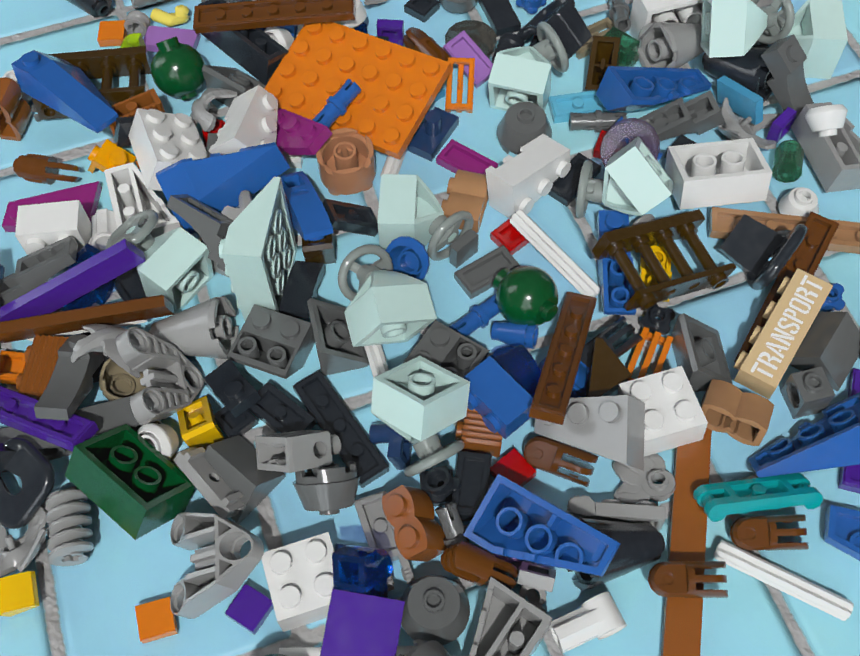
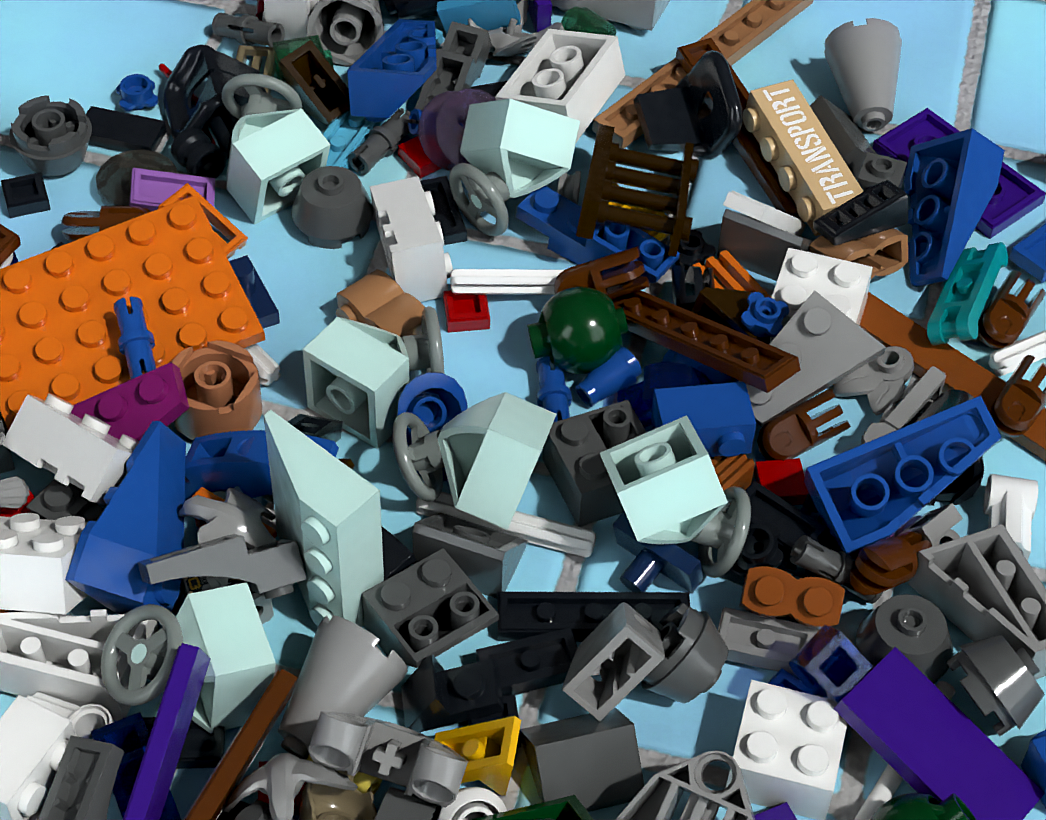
camera: 60 degrees left, 10 degrees down
light grey piece [173,446,245,519] -> none
dark purple tile [376,19,404,46] -> none
magenta tile [436,139,498,175] -> none
dark grey tile [450,229,479,268] -> none
dark grey tile [454,245,520,299] -> none
white cone [778,187,819,217] -> none
none -> reddish brown arm [554,246,650,299]
none -> white tile [723,190,806,236]
none -> blue plate [741,292,790,338]
none -> black slope [813,180,908,246]

